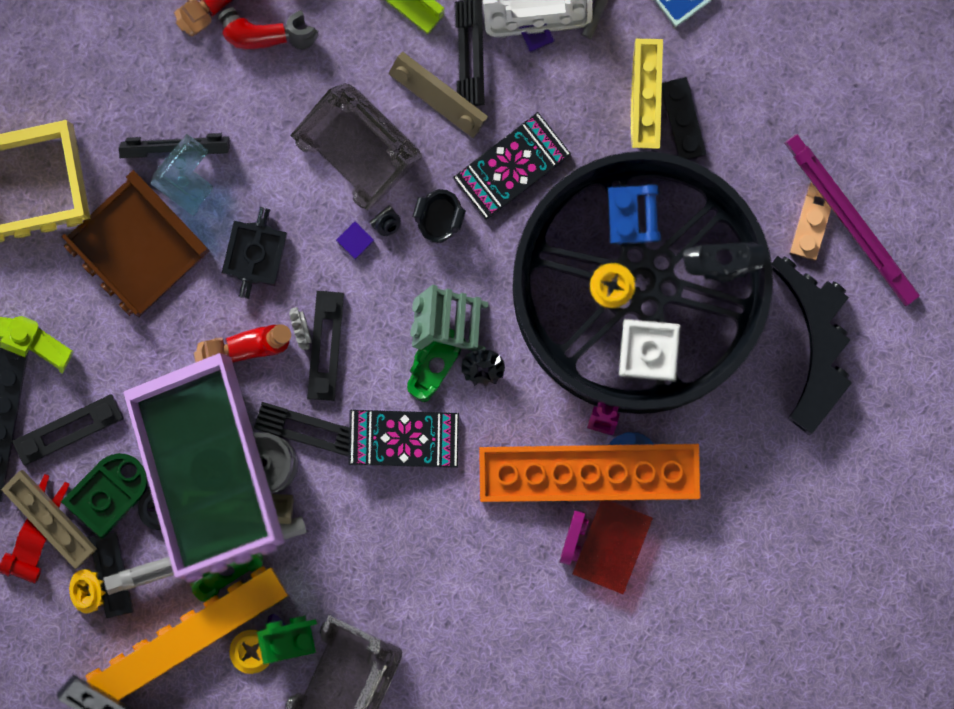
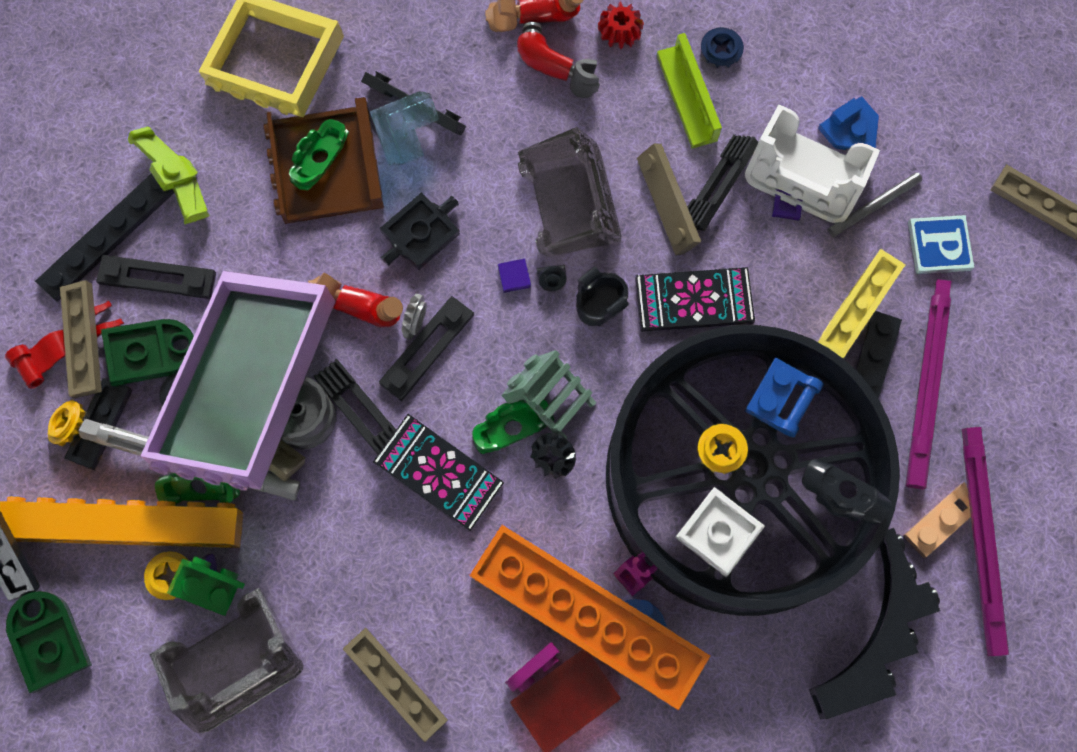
camera: 30 degrees right, 10 degrees down
none -> green piece [289,119,349,190]
none -> dark tan plate [343,627,448,742]
none -> magenta piece [905,279,951,490]

